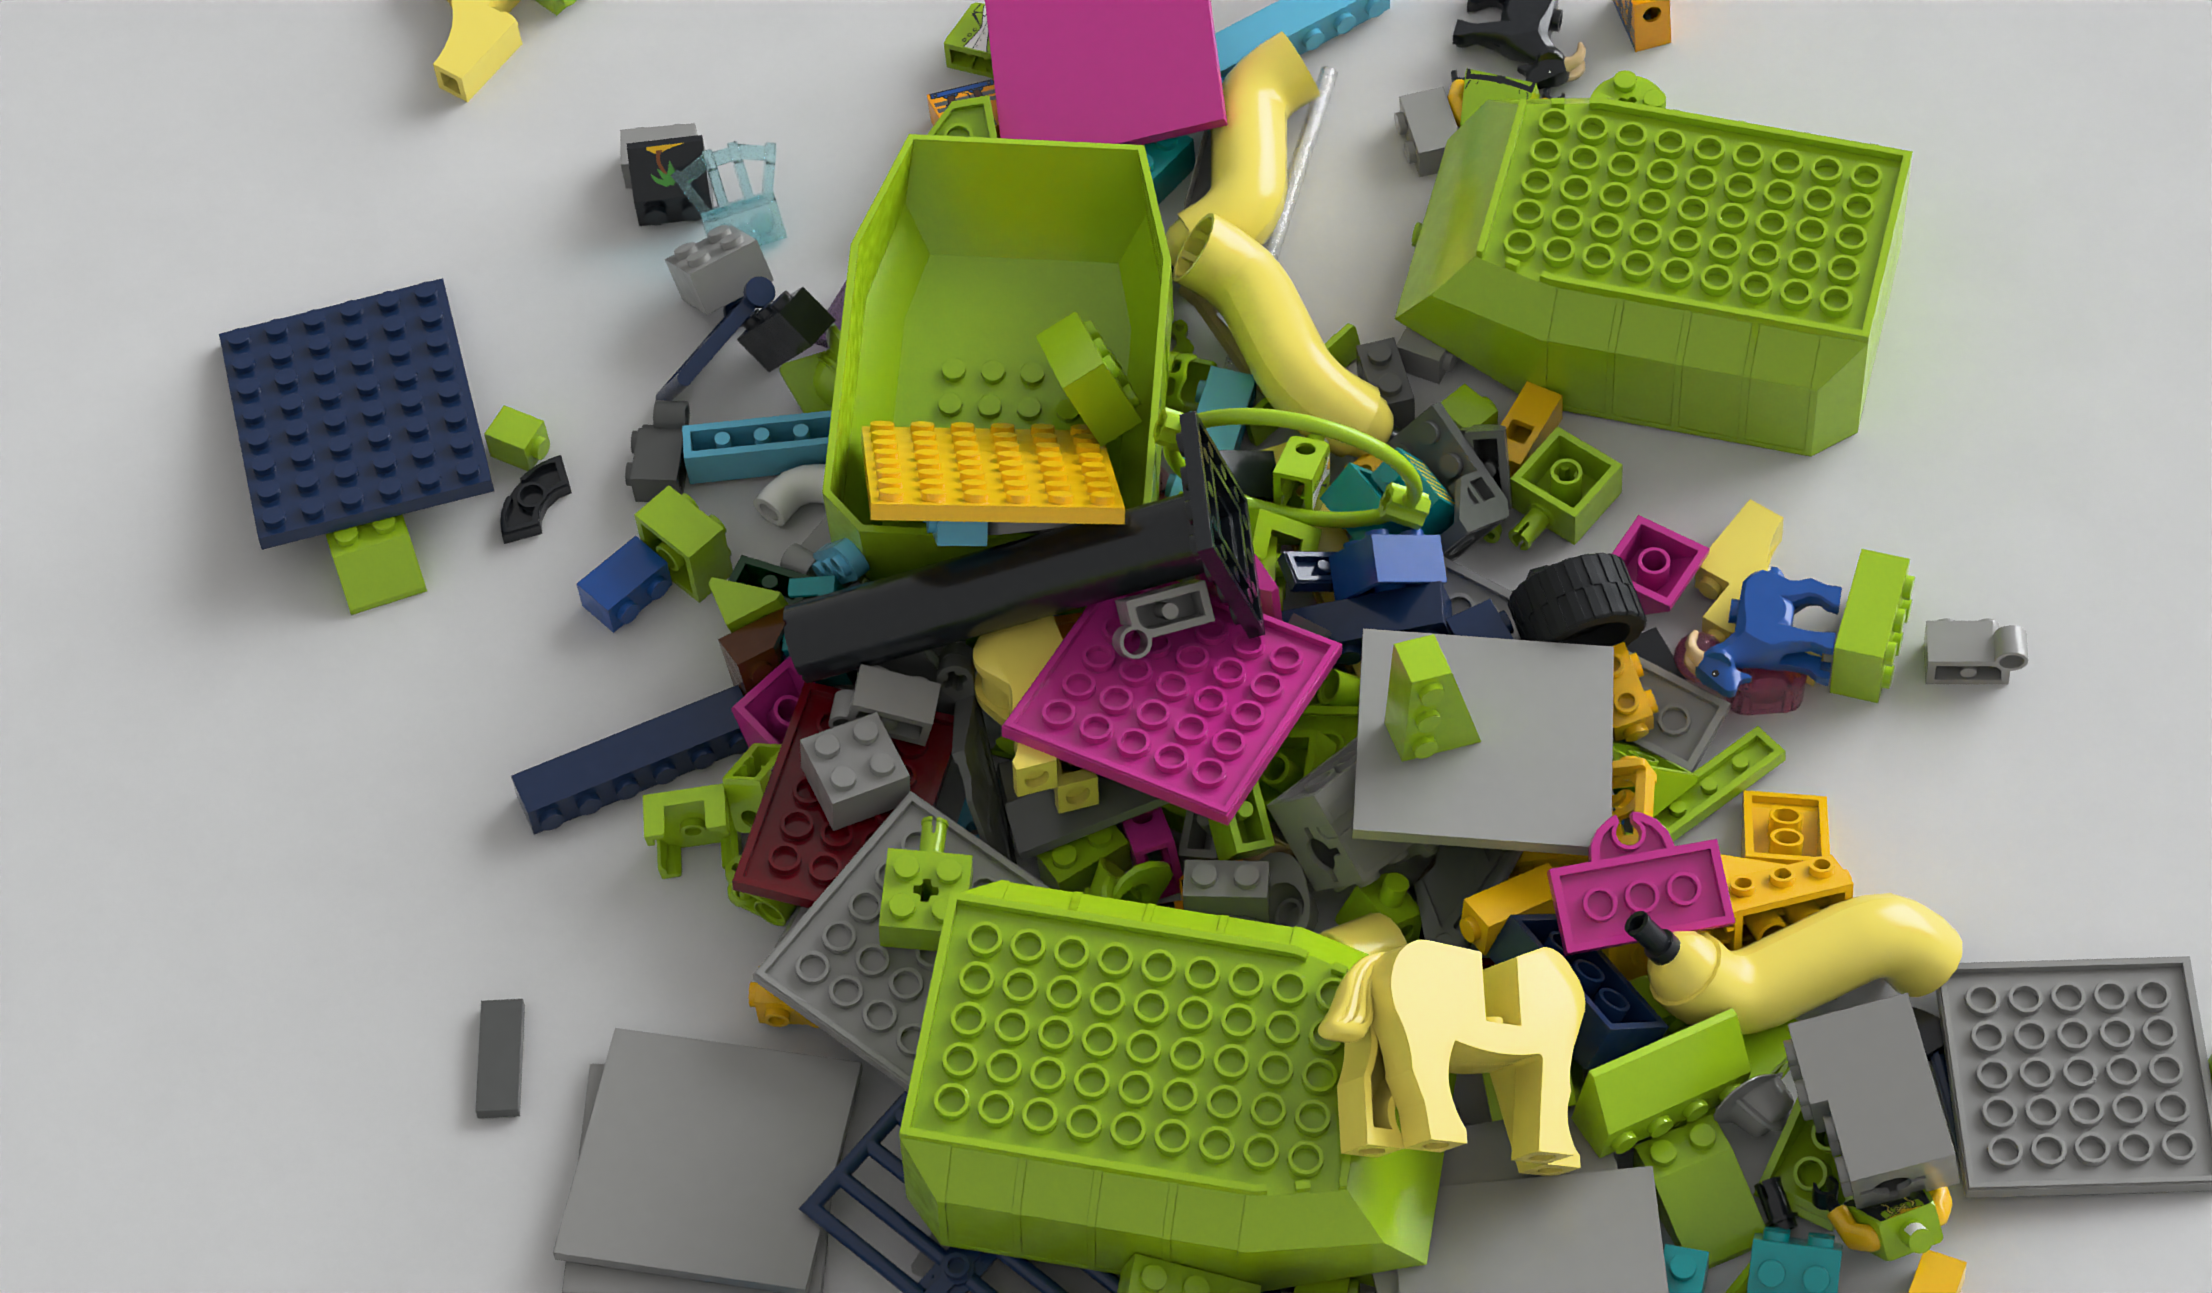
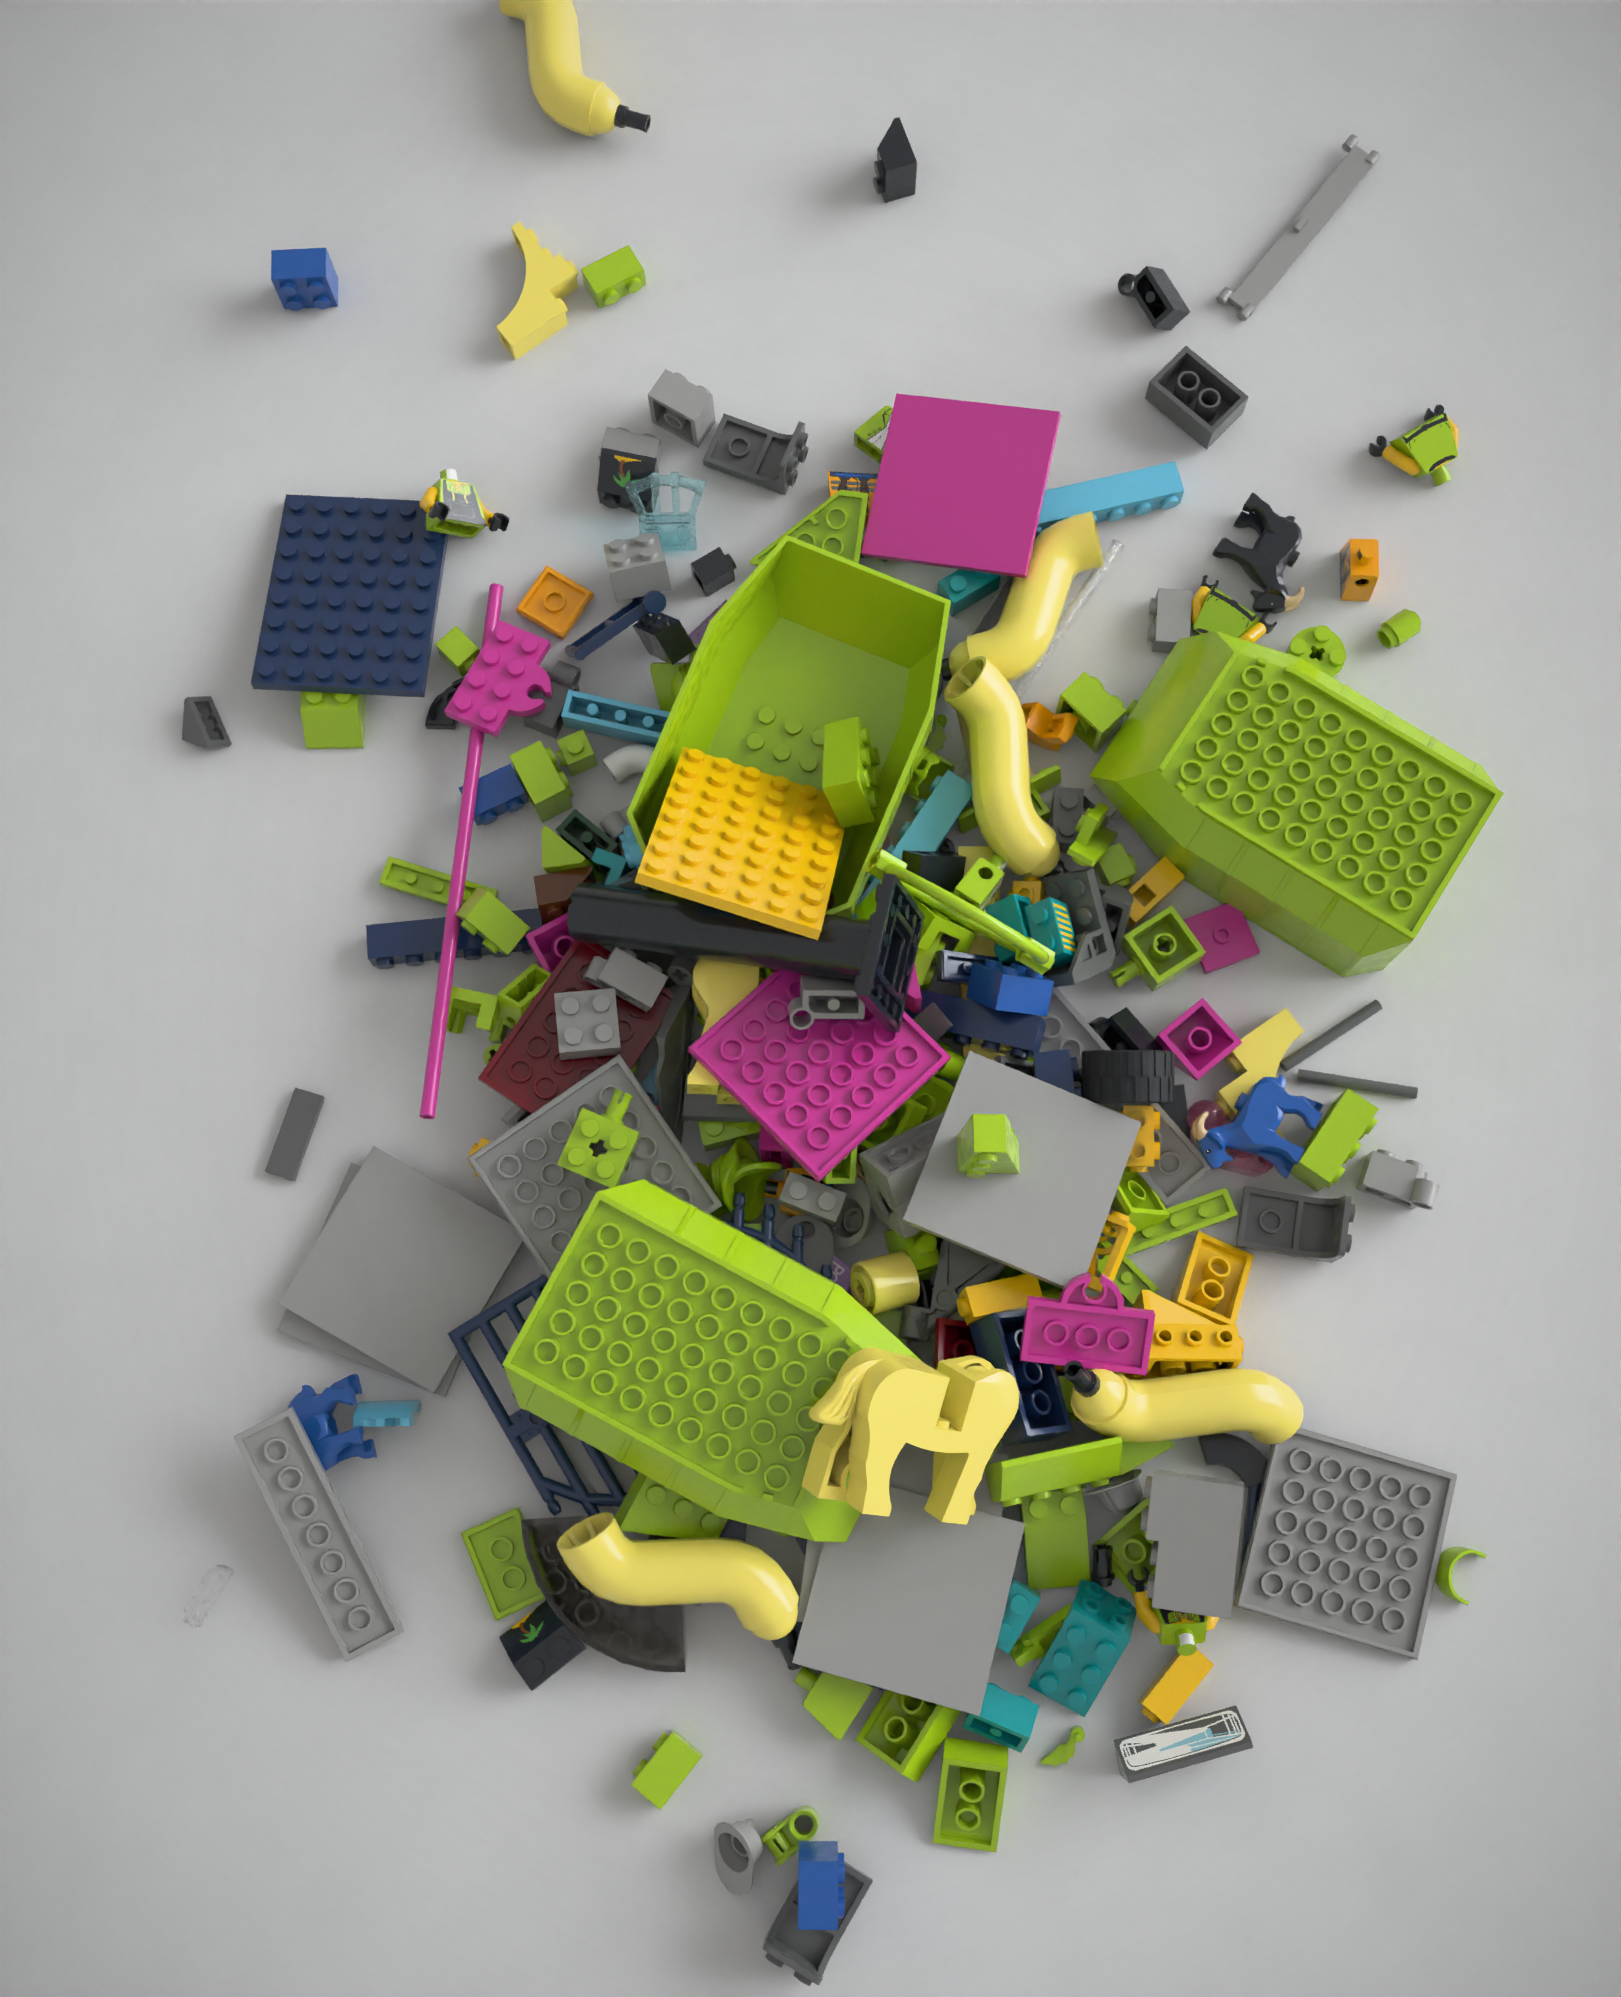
camera: 15 degrees right, 20 degrees up
none -> dark grey slope [182,696,232,748]
none -> blue brick [271,248,338,311]
none -> lime plate [379,856,499,906]
none -> dark pink piece [419,583,503,1119]
none -> torso [420,469,510,538]
none -> dark pink plate [444,620,552,738]
none -> lime brick [456,887,530,955]
none -> light orange plate [515,565,594,640]
none -> lime brick [555,729,598,776]
none -> light grey brick [648,369,716,448]
none -> black brick [691,547,736,597]
none -> dark grey bracket [703,413,809,495]
none -> light orange brick [1021,702,1079,751]
none -> lime brick [1055,671,1126,753]
none -> lime bracket [1067,802,1118,867]
none -> dark pink plate [1183,903,1260,974]
none -> dark grey bracket [1236,1186,1356,1263]
none -> dark grey bar [1280,999,1382,1072]
none -> dark grey bar [1297,1069,1418,1099]
none -> lime brick [1377,609,1421,649]

